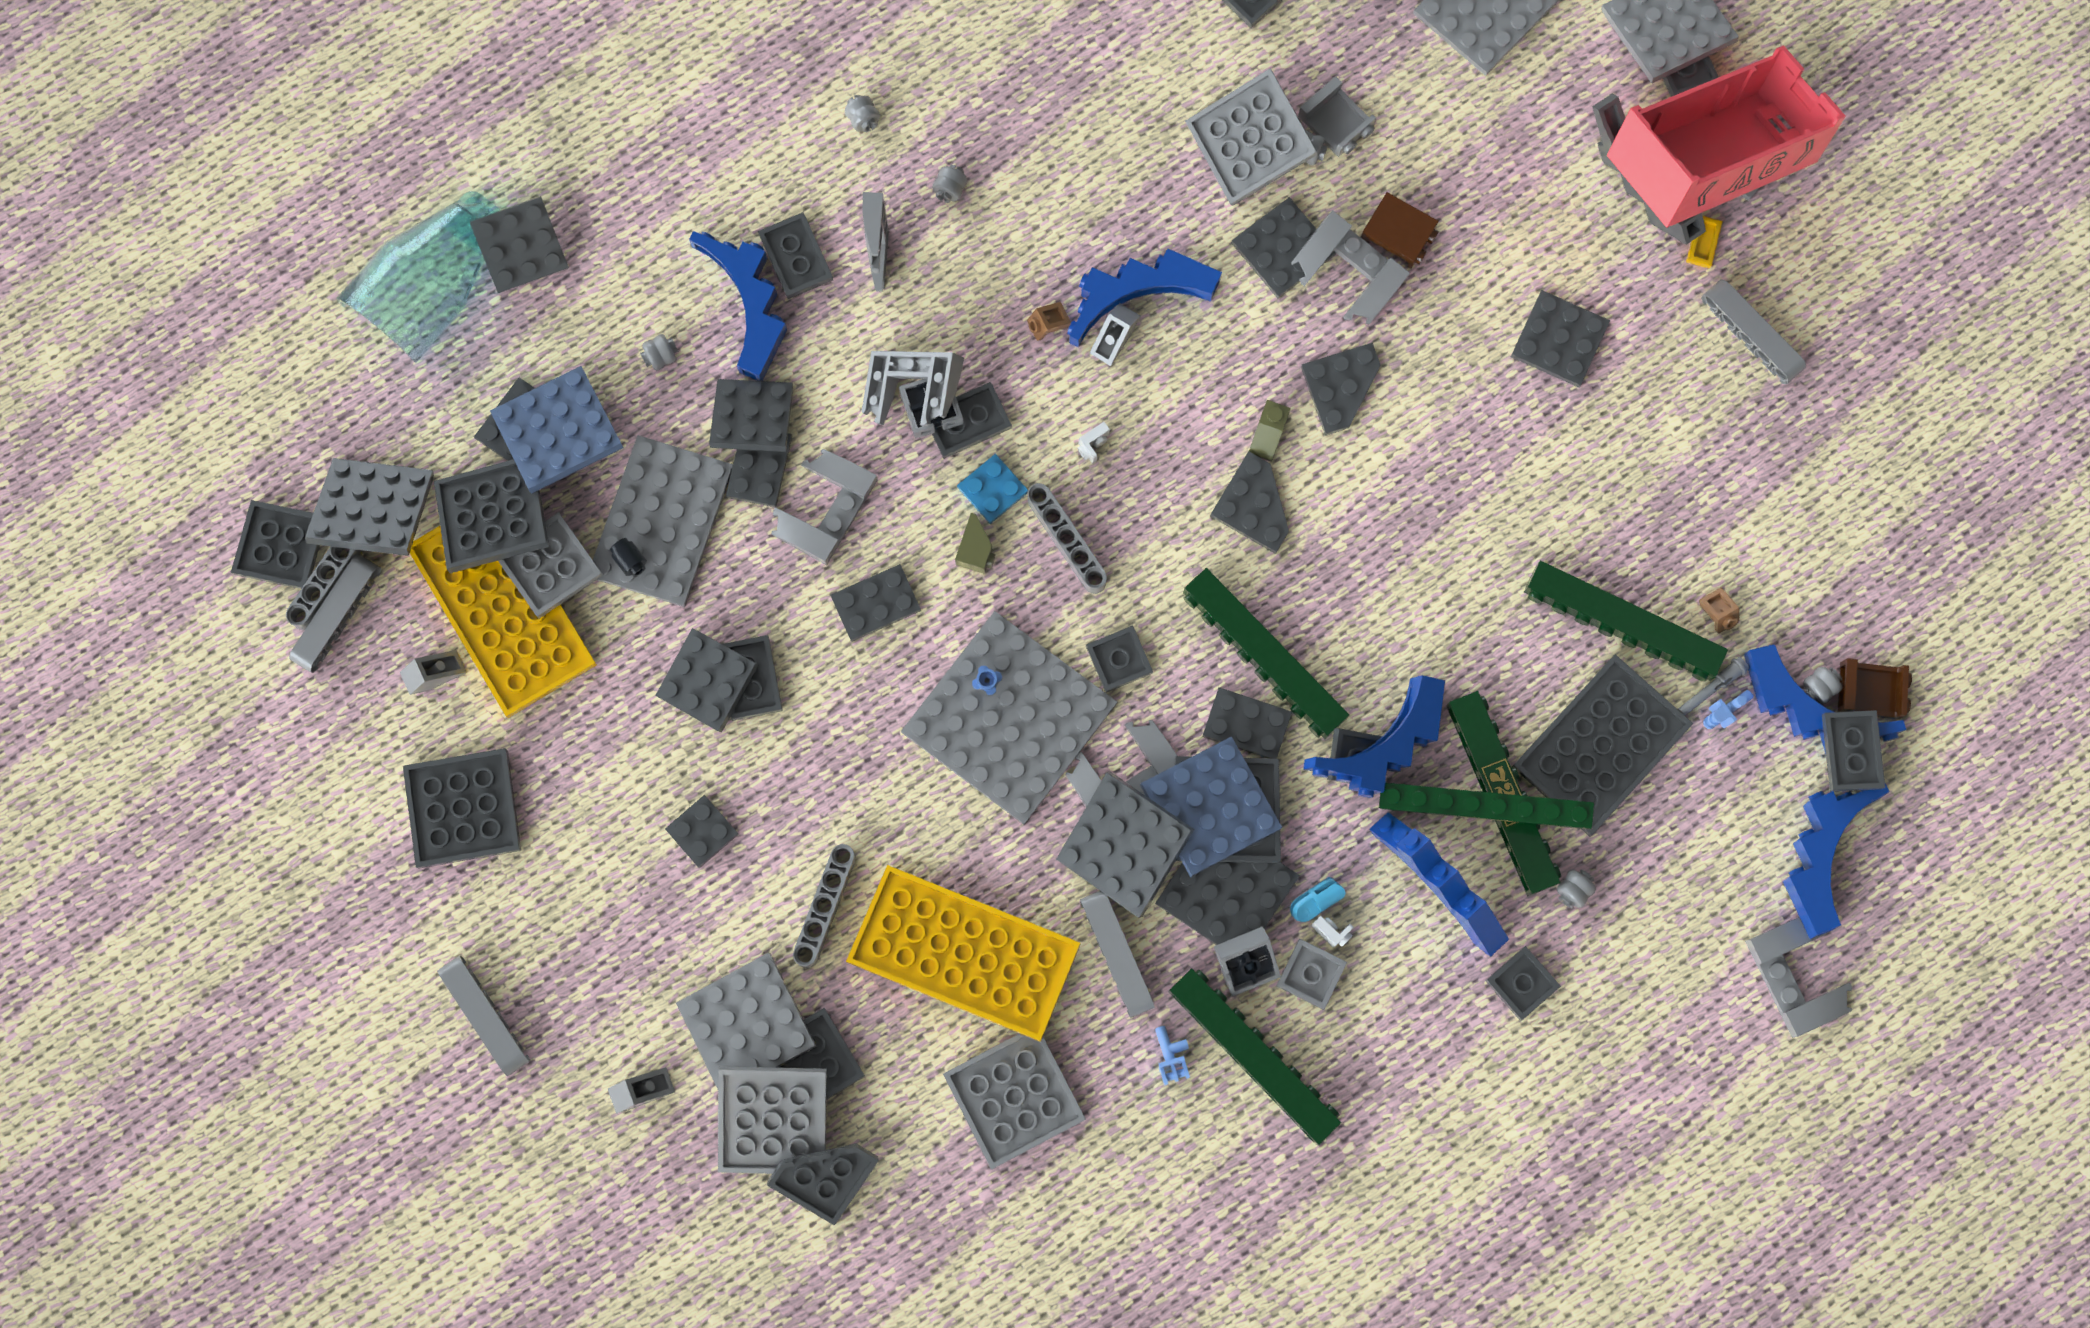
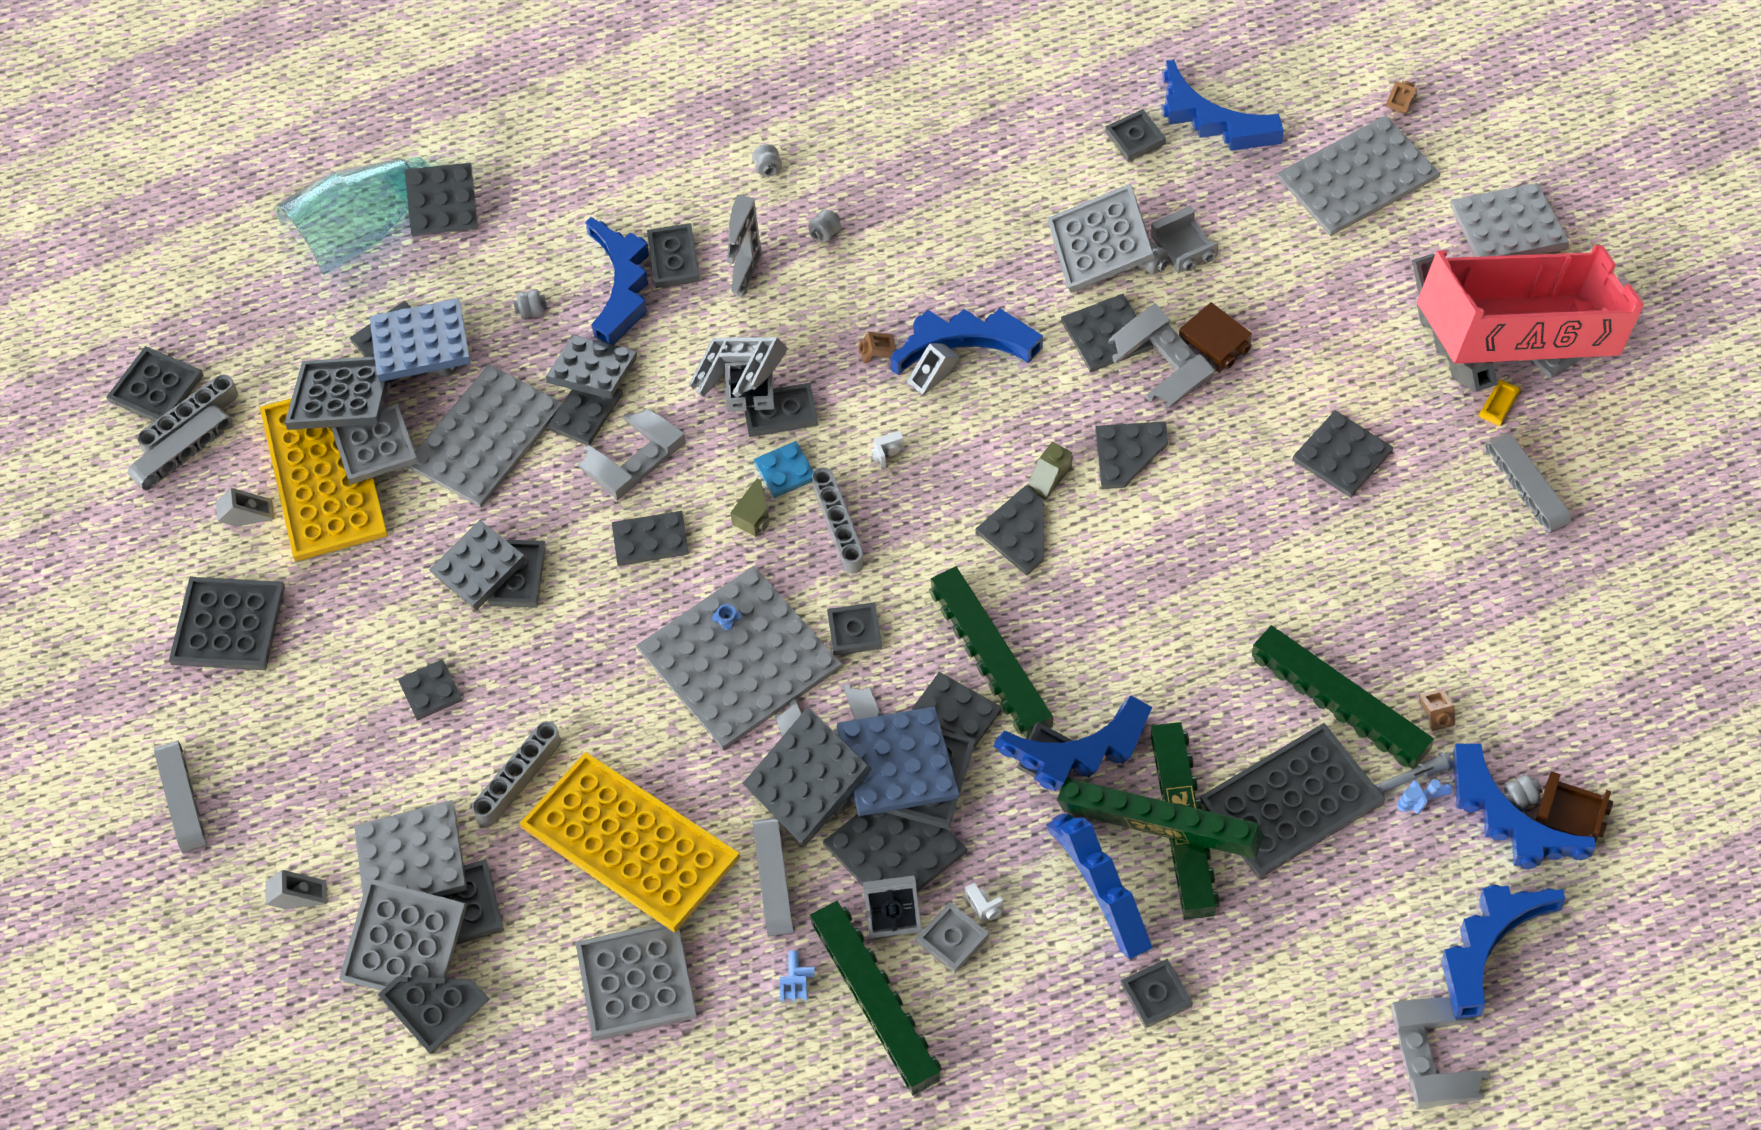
camera: 20 degrees right, 20 degrees down
plate [305,458,434,556] -> none
black brick [610,538,647,577] -> none
medium azure arm [1290,877,1346,922] -> none
light grey piece [1557,870,1596,908] -> none
dark grey plate [1822,710,1885,792] -> none

